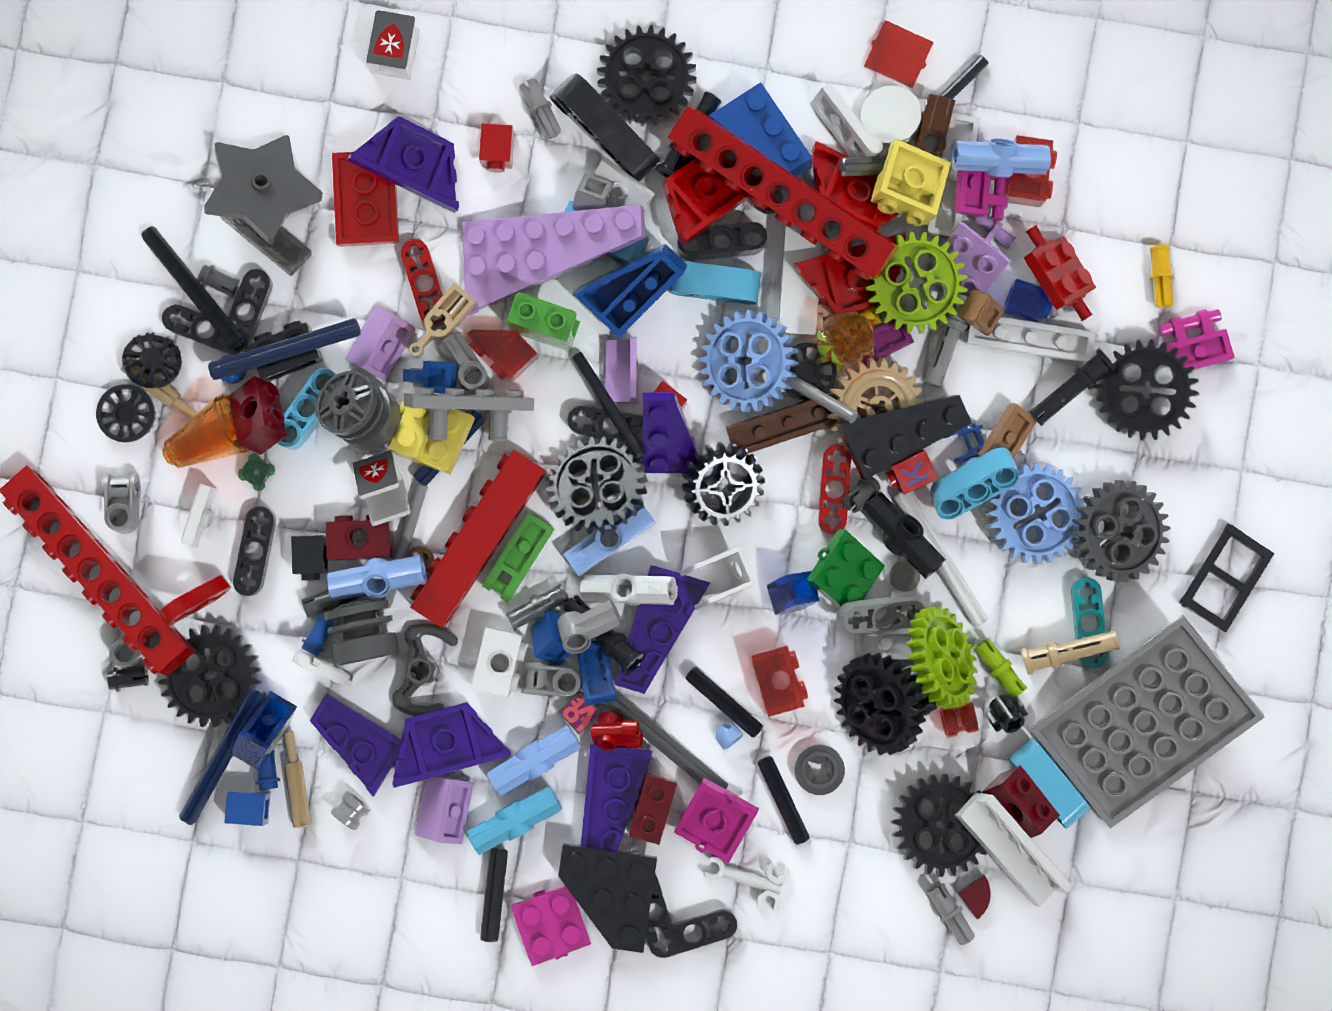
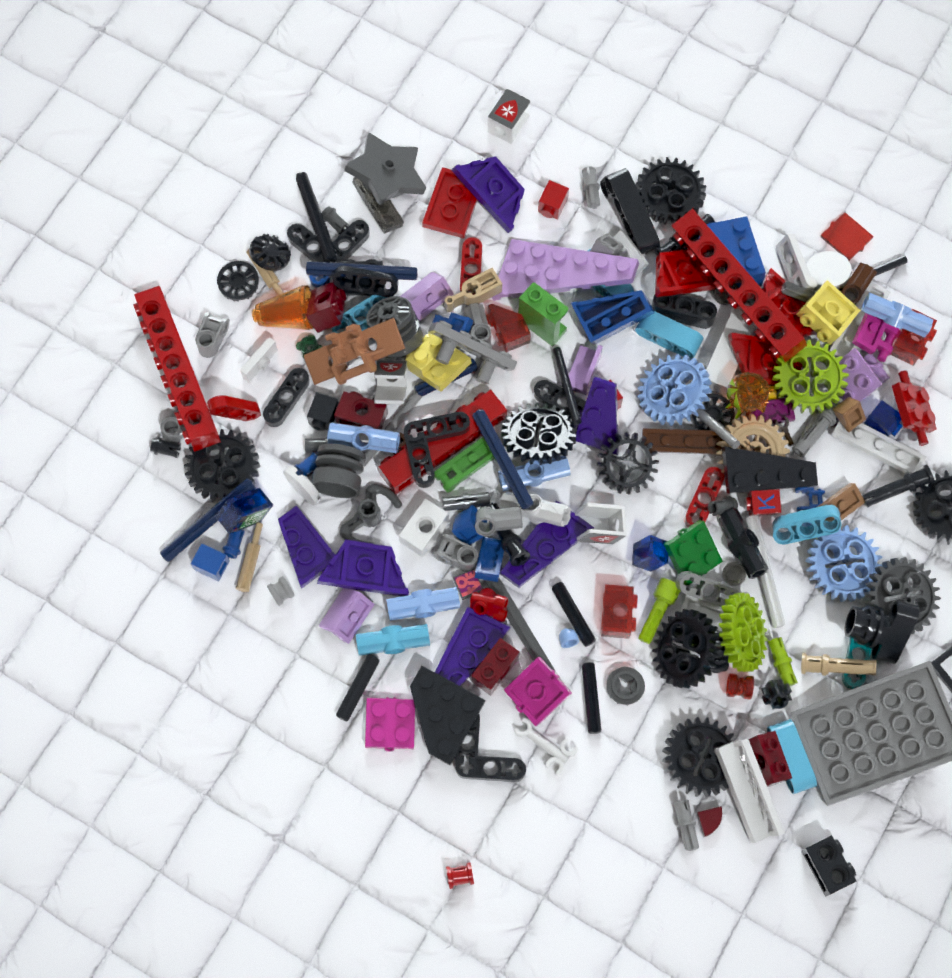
camera: 20 degrees right, 15 degrees down
none -> nougat piece [304,318,405,385]
none -> black beam [333,266,399,297]
none -> black beam [404,412,470,488]
none -> dark blue axle [472,410,534,510]
none -> lime piece [638,577,680,644]
none -> dark brown hand [774,415,794,446]
none -> black brick [801,835,857,897]
none -> black beam [844,600,919,665]

